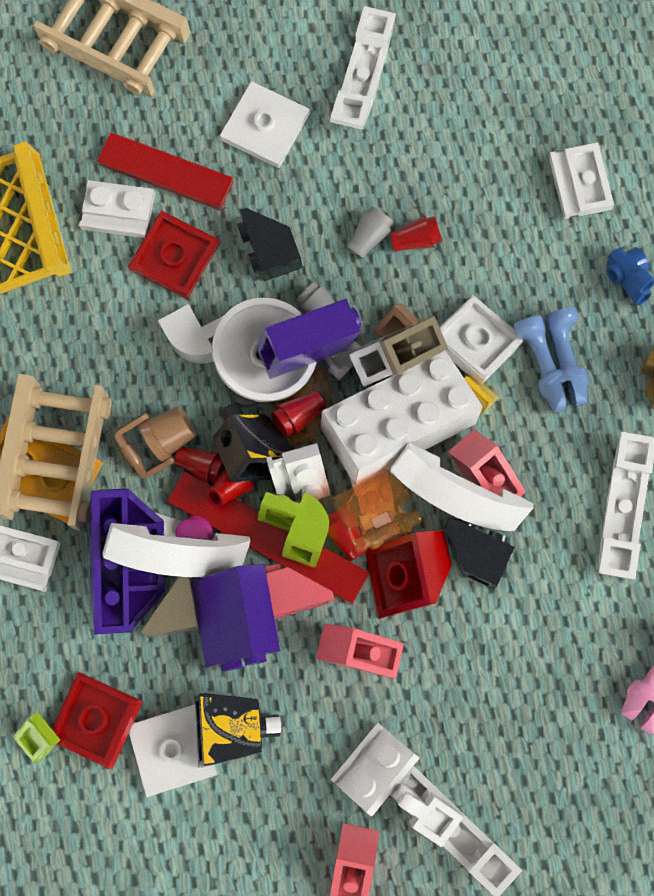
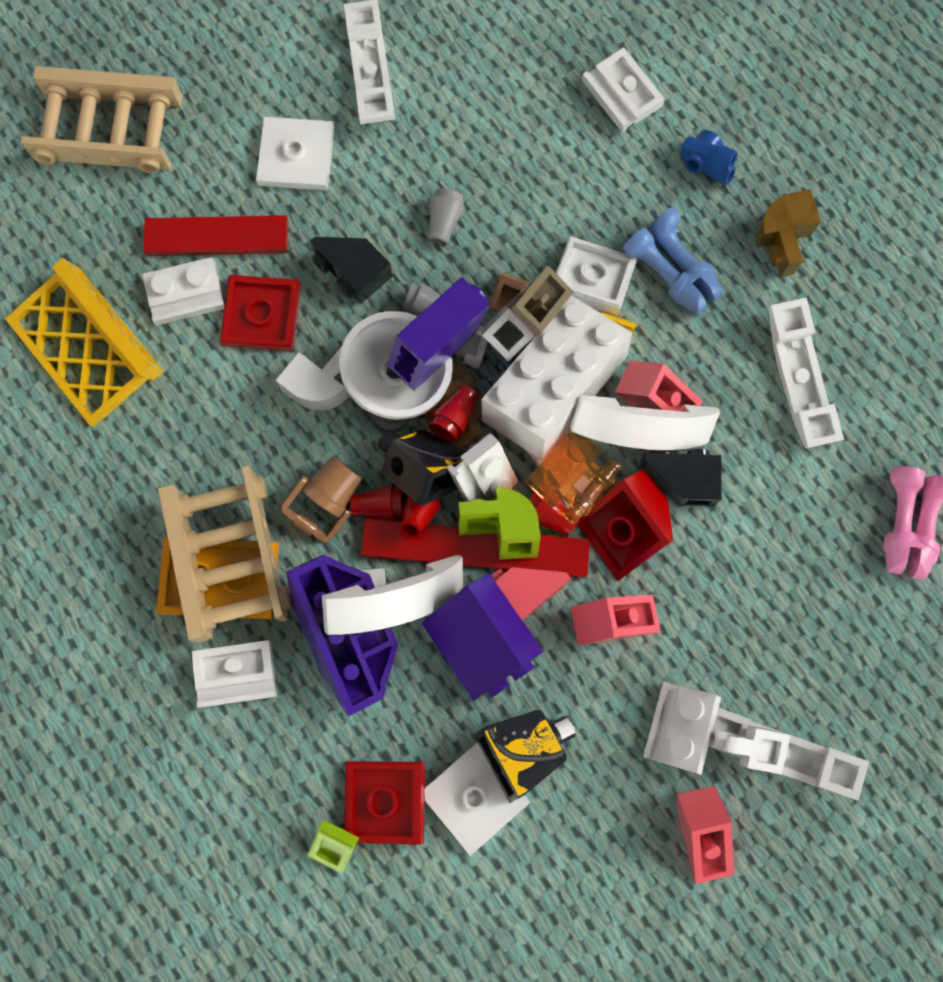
camera: 30 degrees left, 0 degrees up
dark tan slope [141,577,199,638] -> none
dark pink tile [176,515,213,540] -> none
red cone [390,215,442,252] -> none

